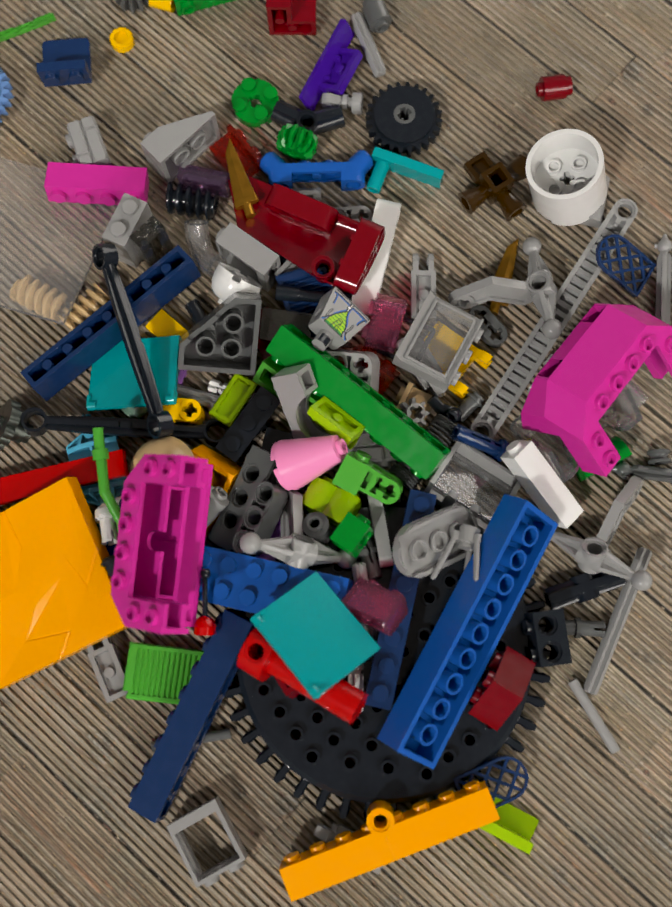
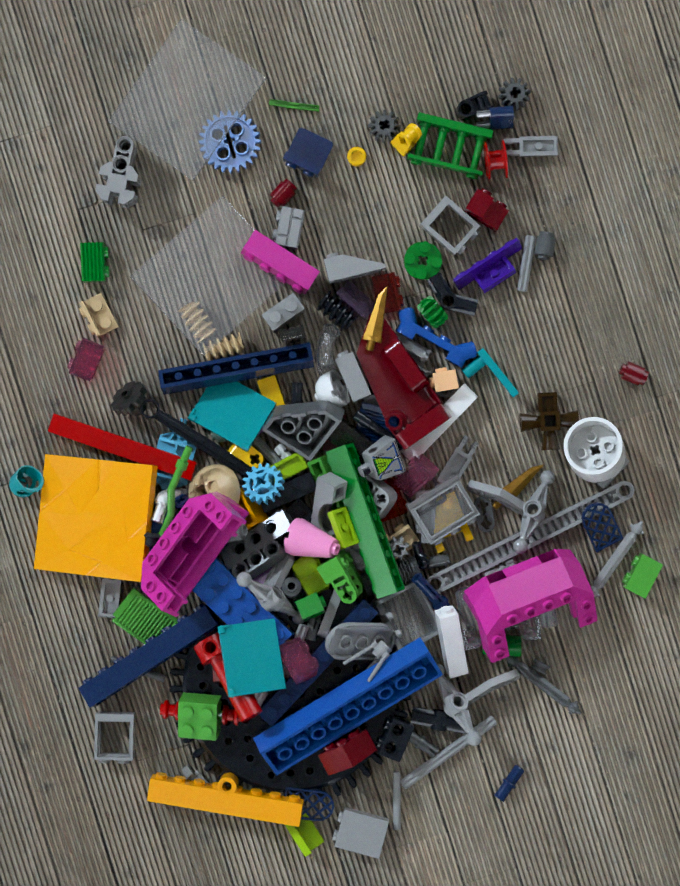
camera: 30 degrees right, 10 degrees up
black piece [92,243,174,439] -> none
hinge [194,568,216,636] -> none
light grey piece [321,92,364,115] -> none
black gear [366,82,442,158] -> none
none -> bright green brick [160,692,241,741]
none -> medium azure gear [242,463,285,505]
none -> dark red brick [270,179,297,208]
none -> light grey brick [332,806,389,859]
none -> light grey window [420,196,480,256]
none -> light nougat brick [429,367,459,393]

